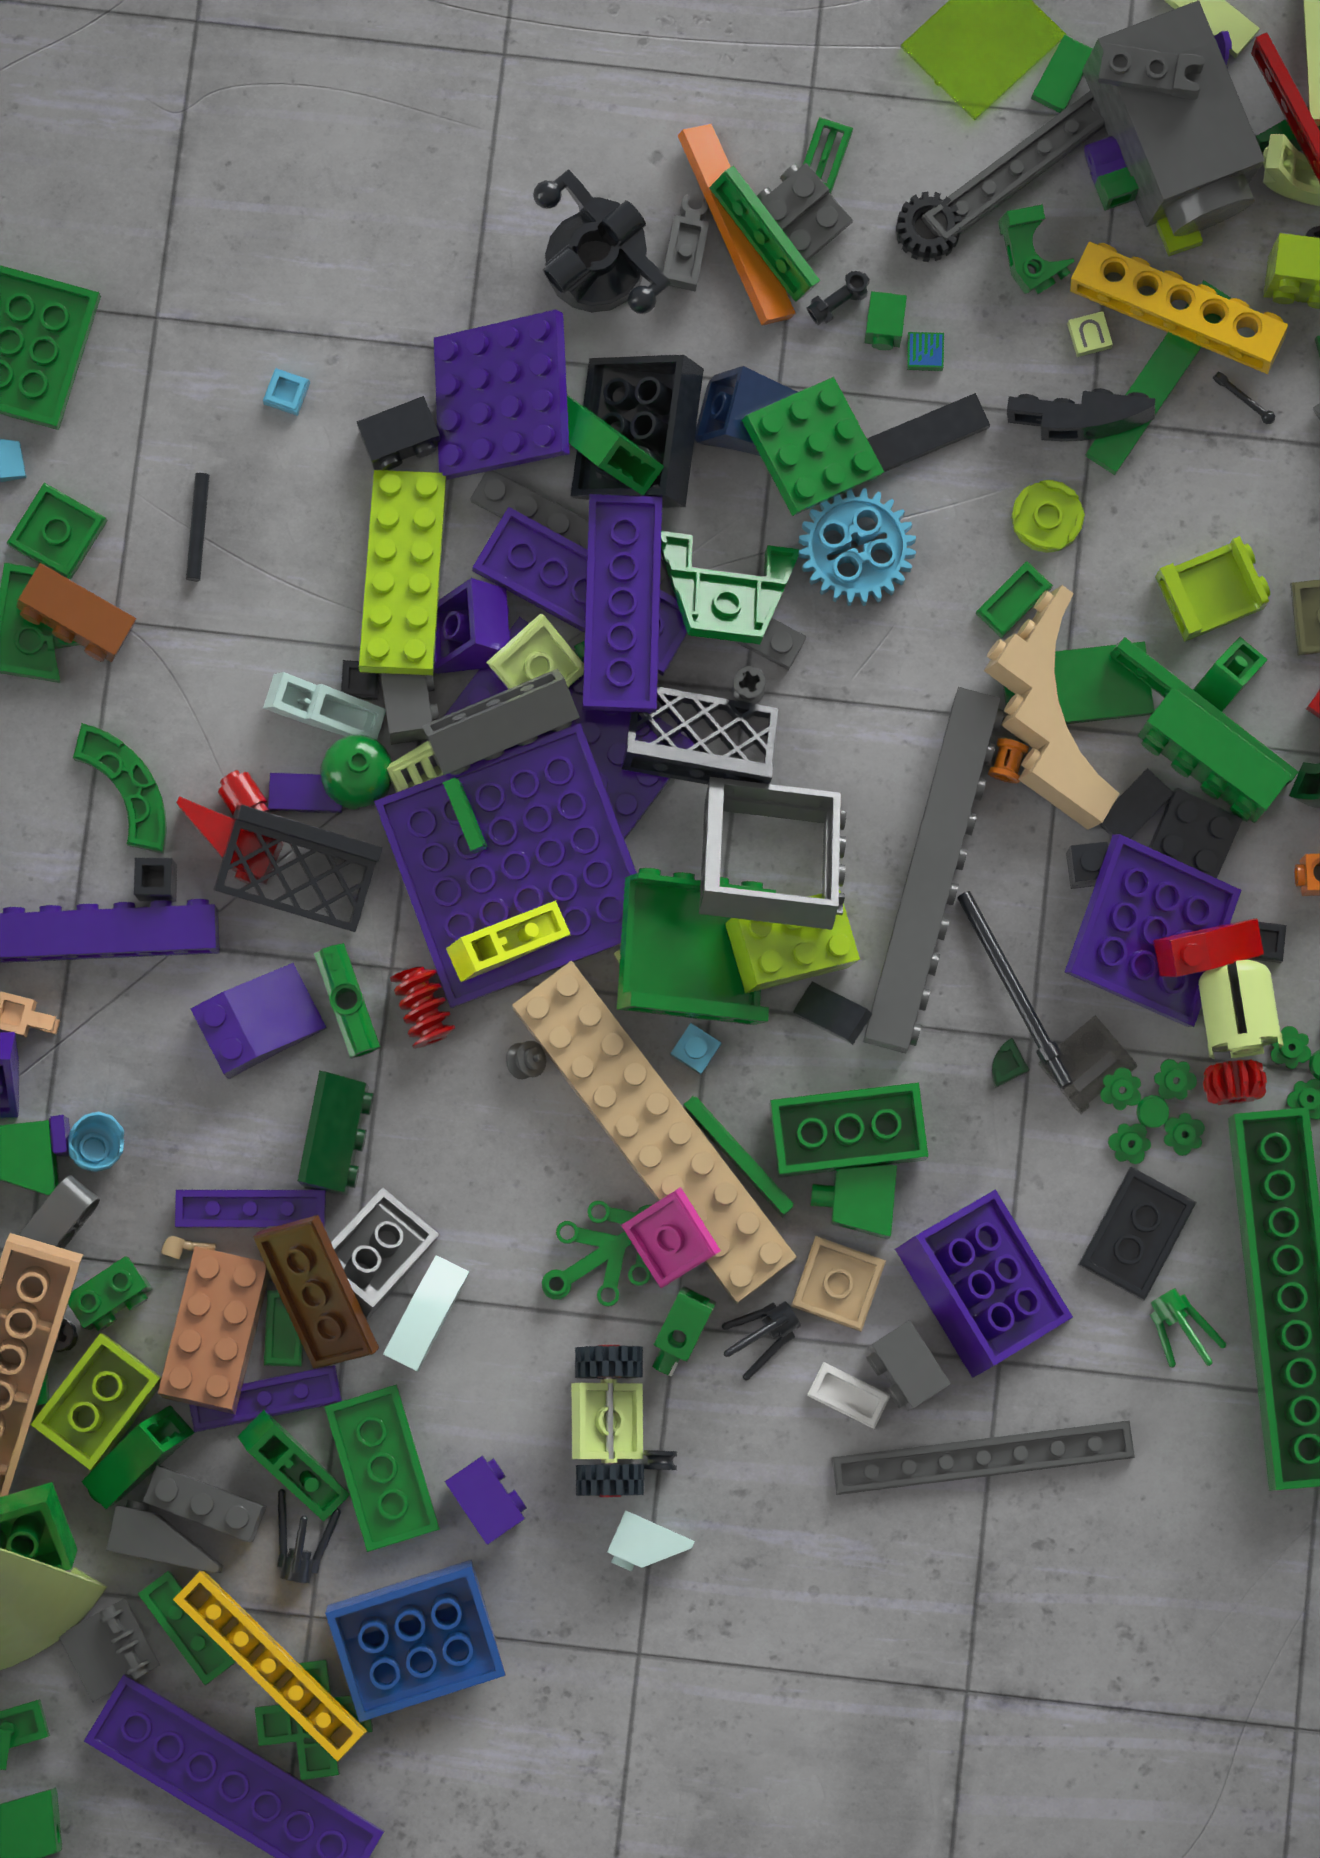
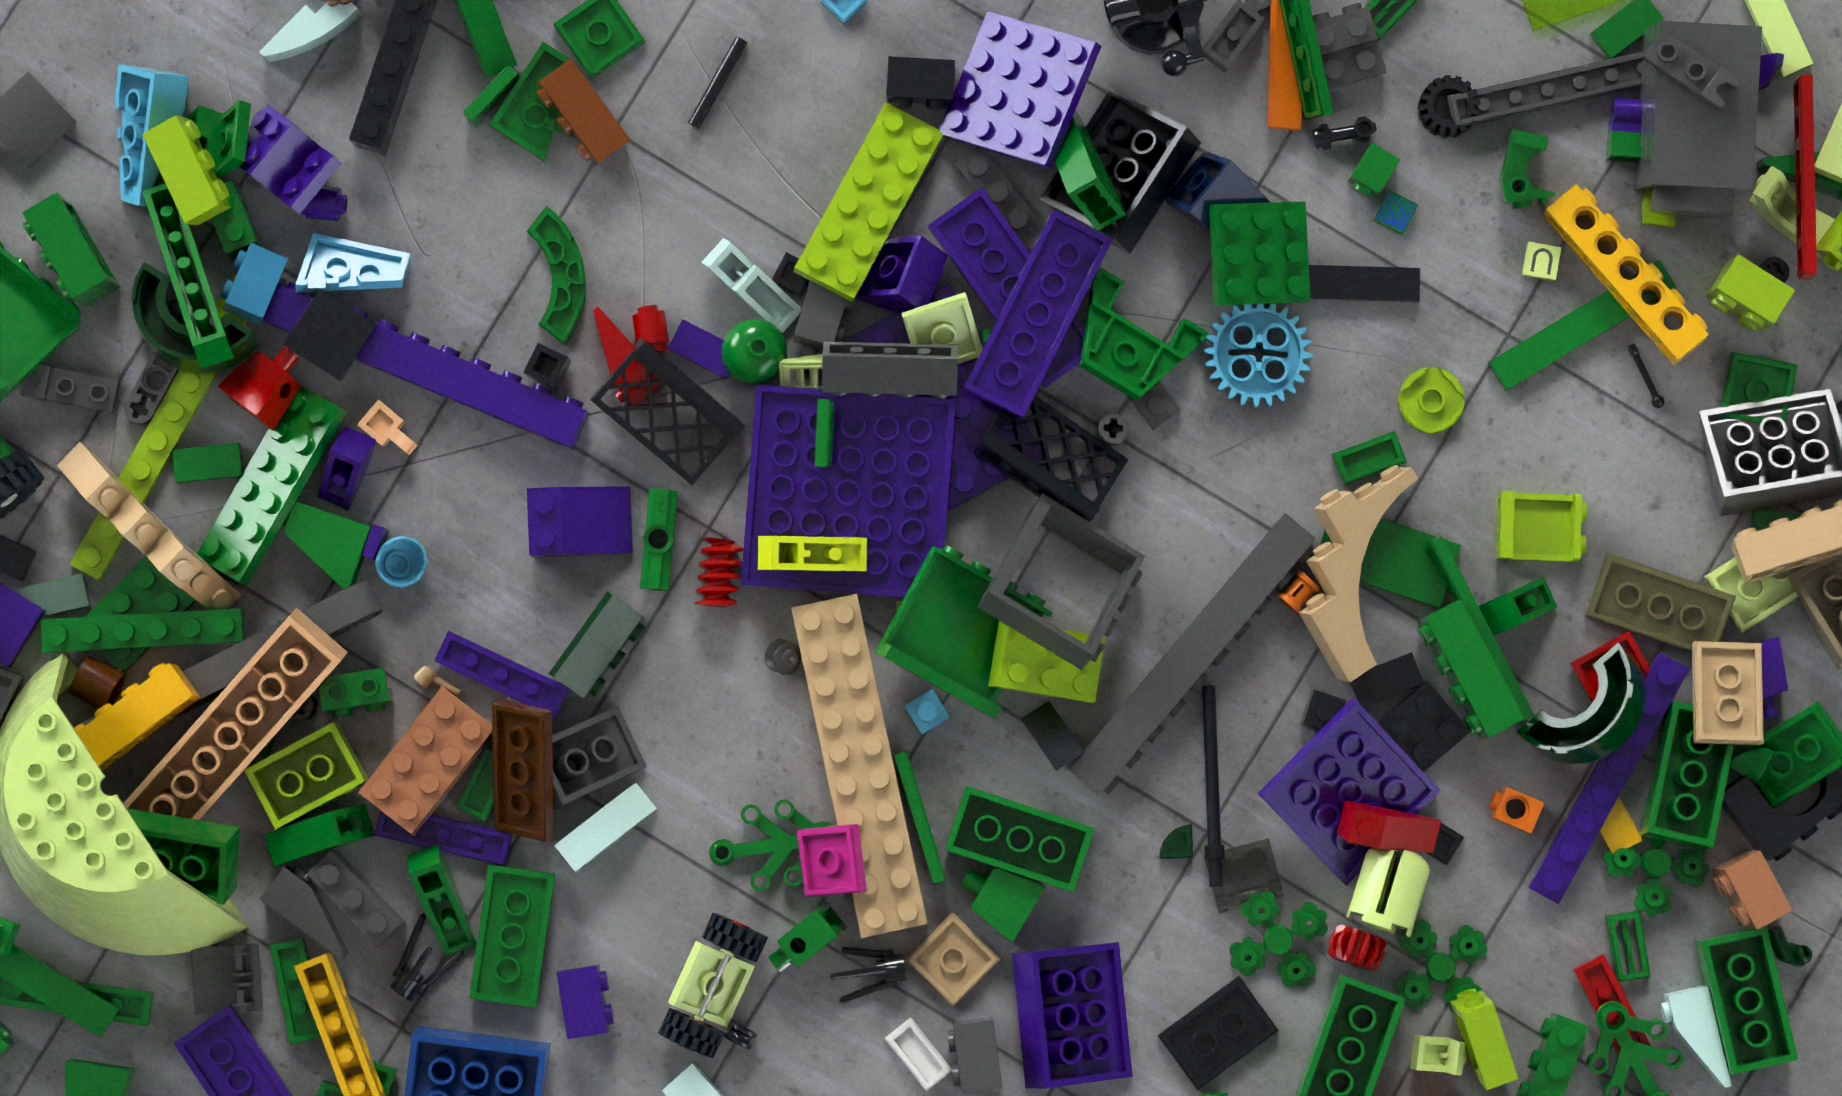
camera: 30 degrees right, 5 degrees up
black slope [1007,388,1155,442] -> none

